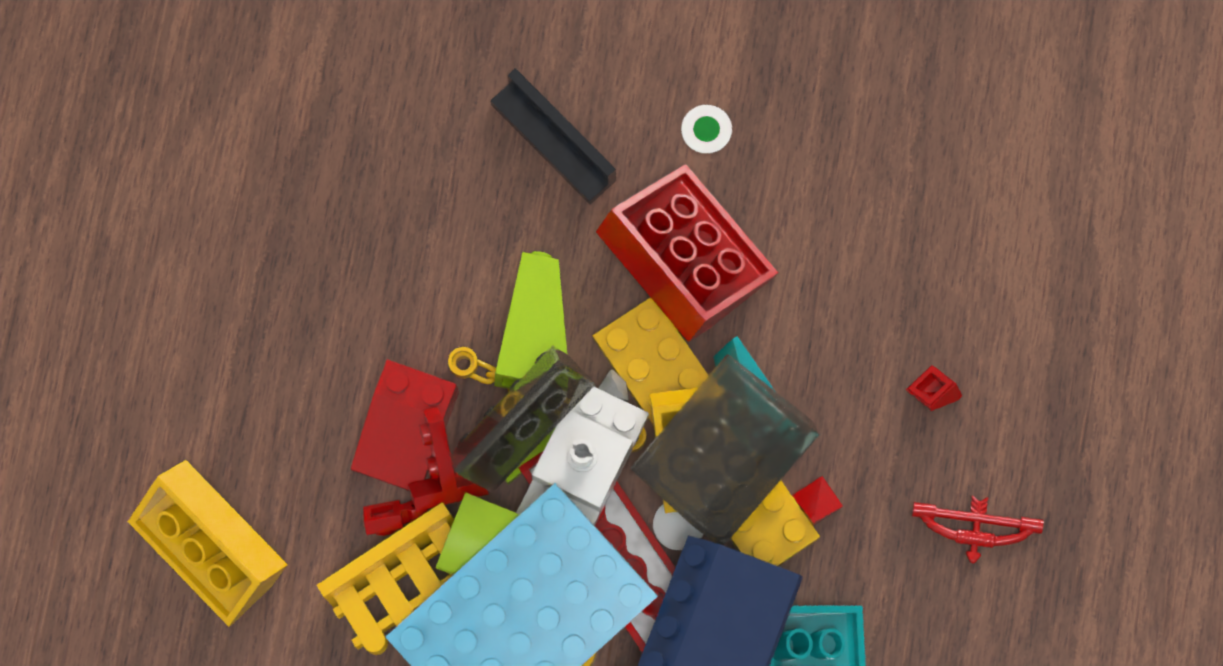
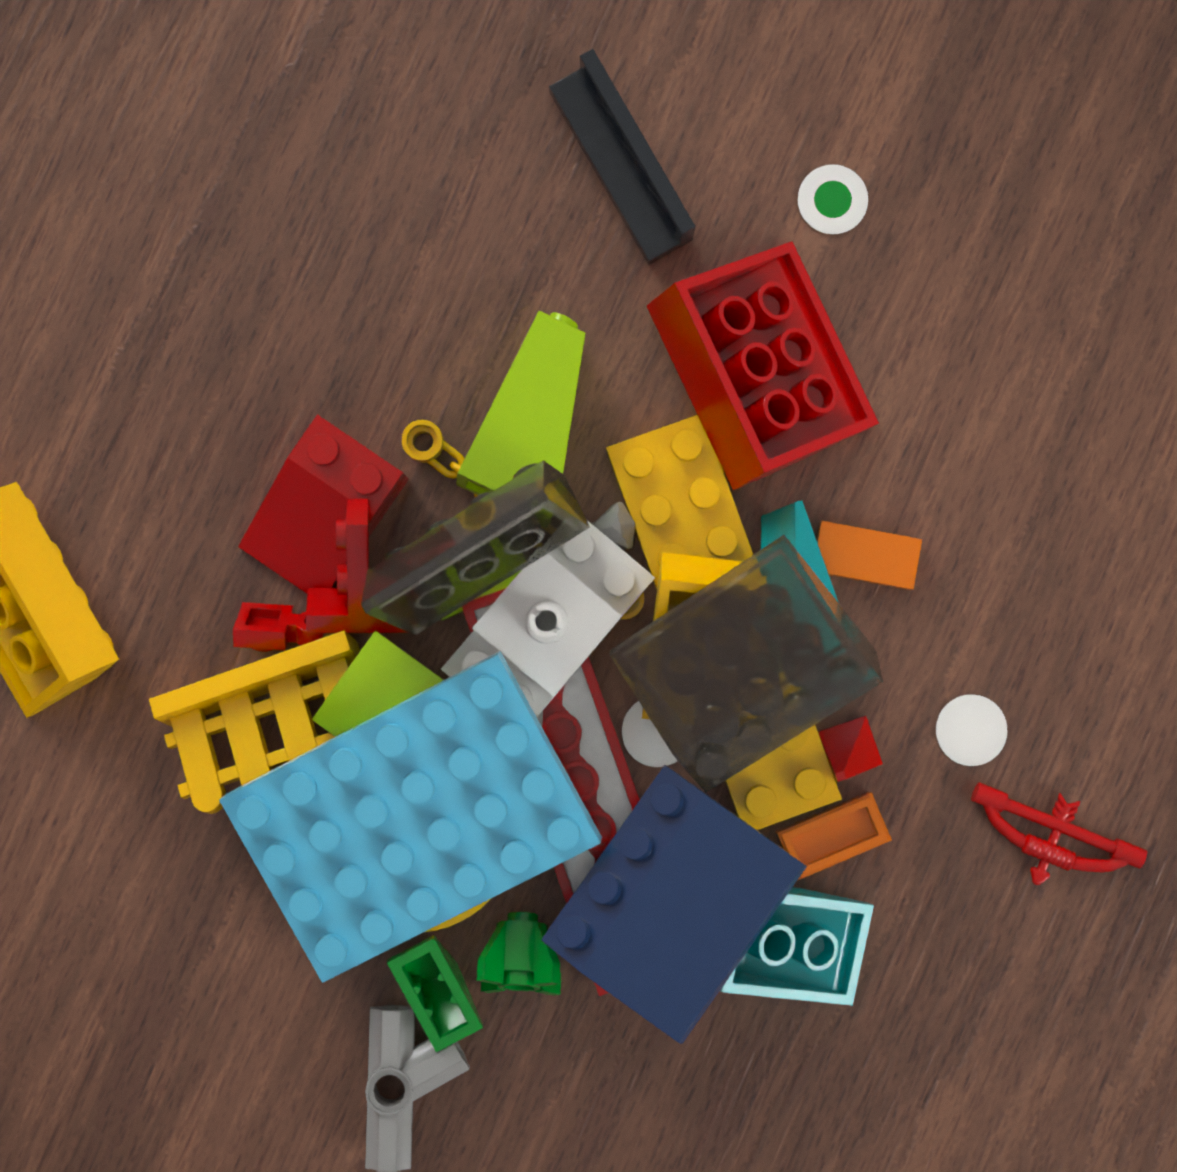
camera: 15 degrees right, 10 degrees up
red slope [906,365,962,411] -> none
none -> orange tile [775,792,892,881]
none -> orange tile [816,521,922,590]
none -> white sticker [936,694,1007,766]

